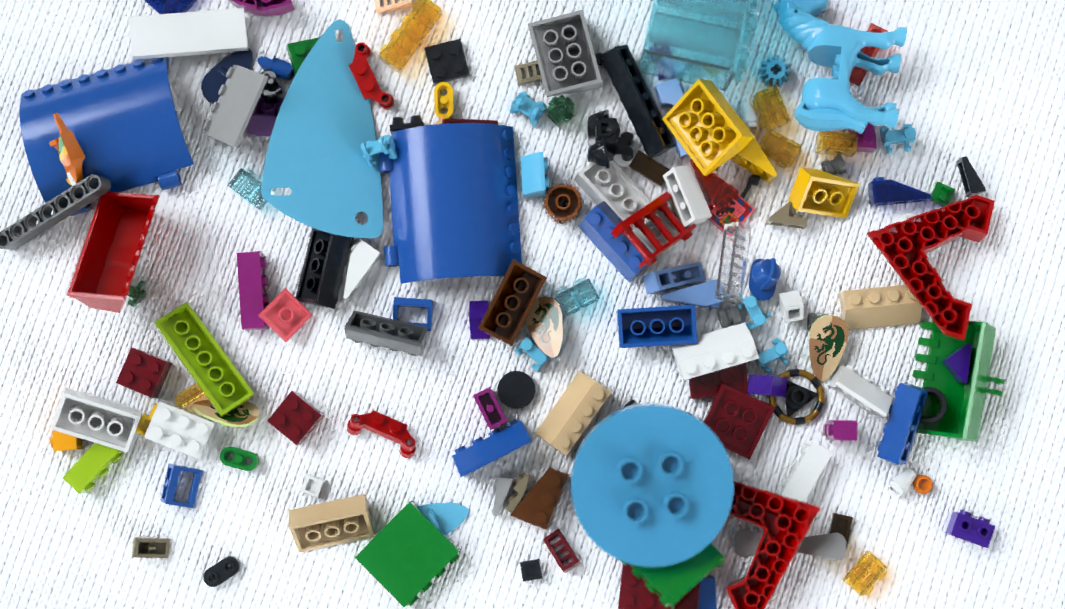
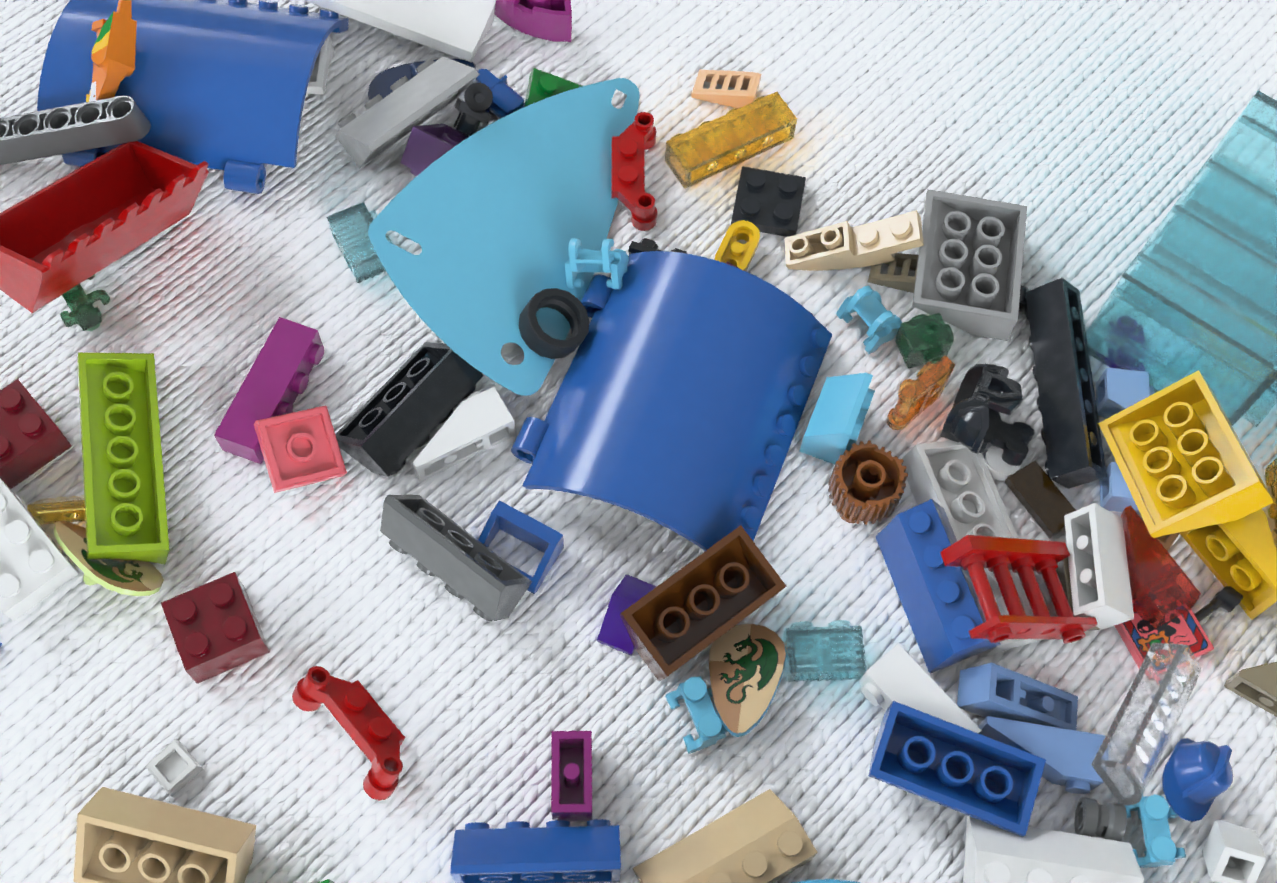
camera: 15 degrees right, 20 degrees down
green plate [220,447,259,471] -> none
black tile [497,371,536,409] -> none
none -> black tyre [518,288,590,359]
none -> tan slope [785,210,924,271]
none -> white slope [859,643,981,733]
none -> clear orange plate [886,355,956,430]

